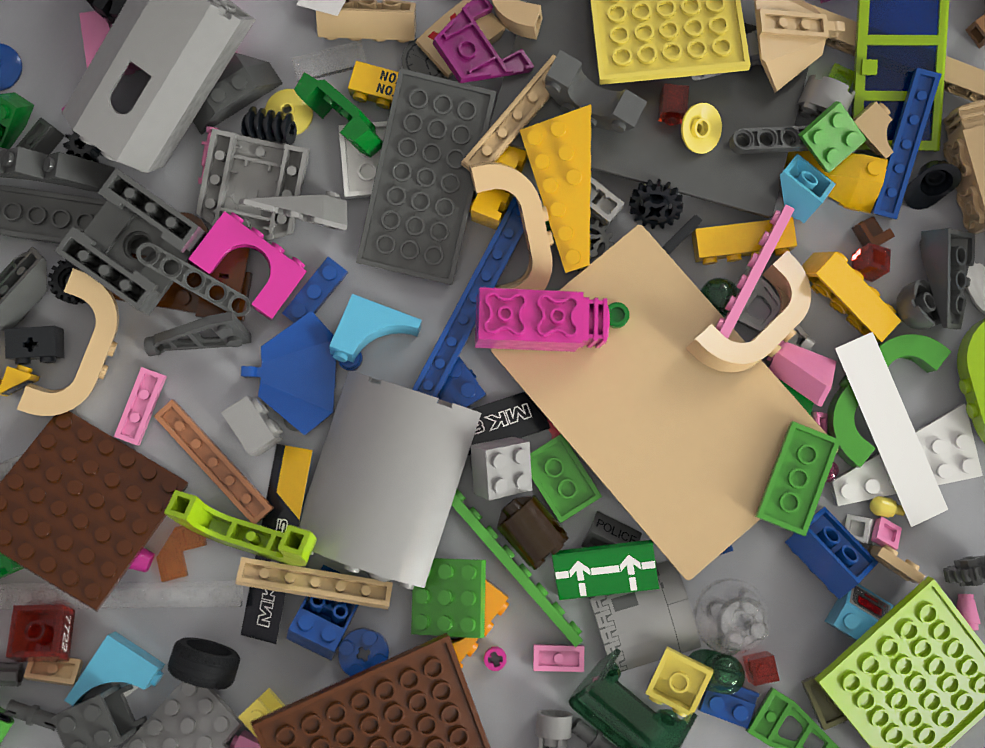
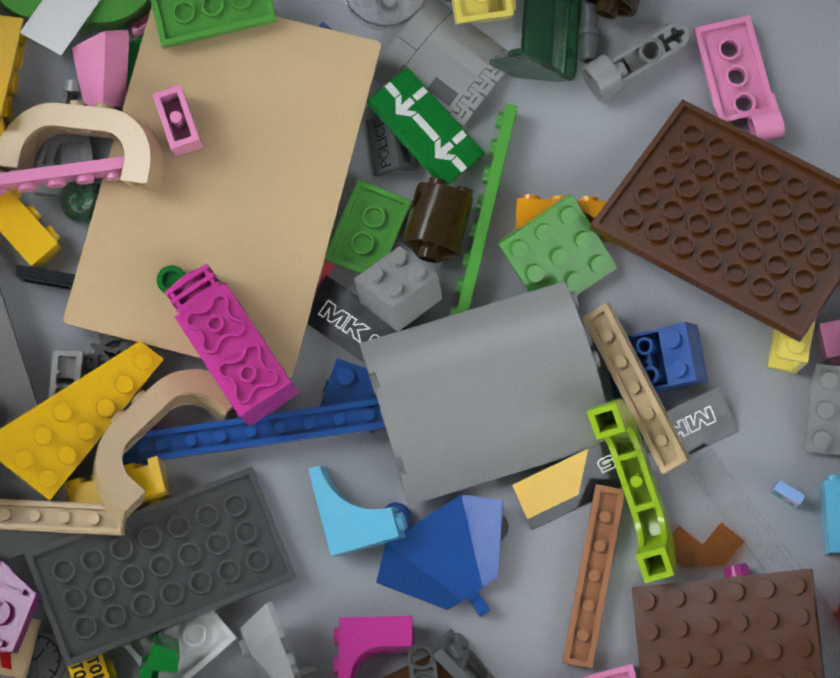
camera: 120 degrees left, 5 degrees down
black tyre [168,637,240,690] -> none
light grey brick [221,395,284,456] -> none
blue plate [282,256,348,323] -> none
blue plate [338,628,389,676] -> none
dark pink bush [484,647,506,671] -> none
bright pink plate [533,644,584,672] -> none
black gear [629,179,683,229] -> none
none -> bright pink brick [152,84,204,157]
none -> light blue tile [770,480,805,508]

